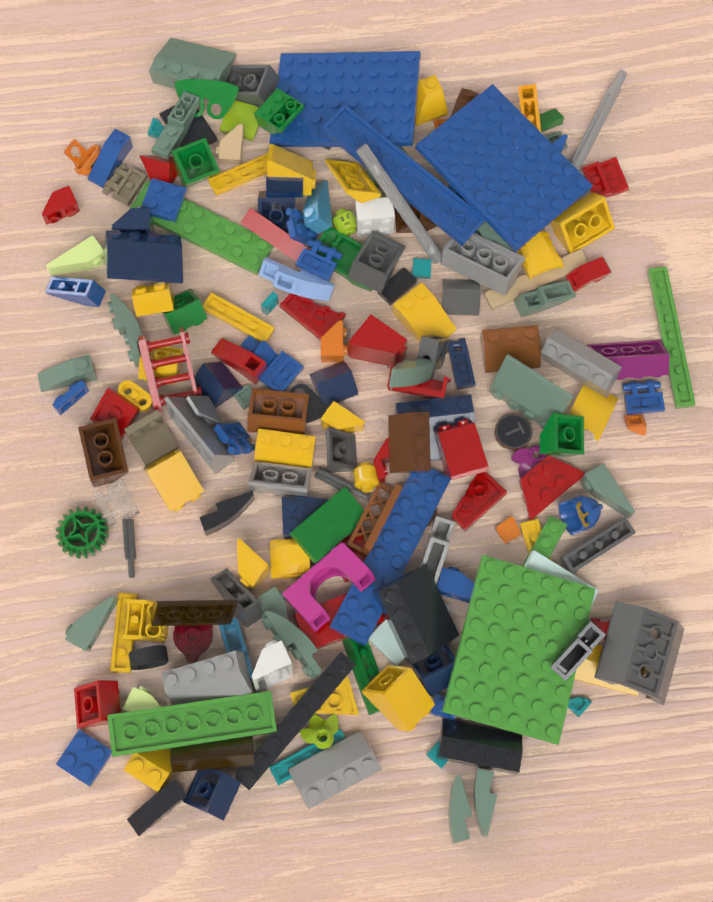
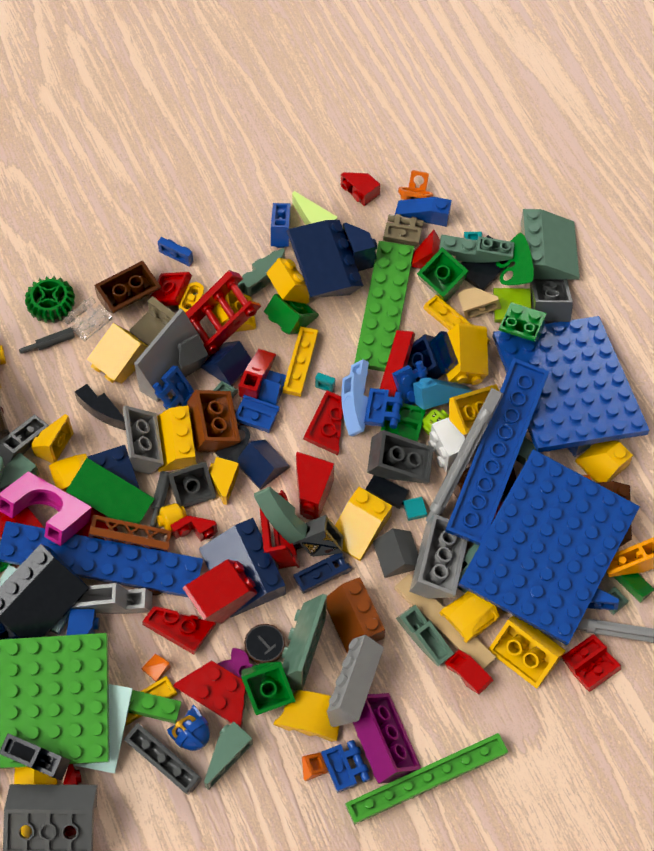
camera: 75 degrees right, 10 degrees down
sand green slope [37,355,97,392] -> none
blue plate [142,178,187,223] -> none
orange slope [321,321,347,363] -> none
reddish brown slope [388,412,431,473] -> none

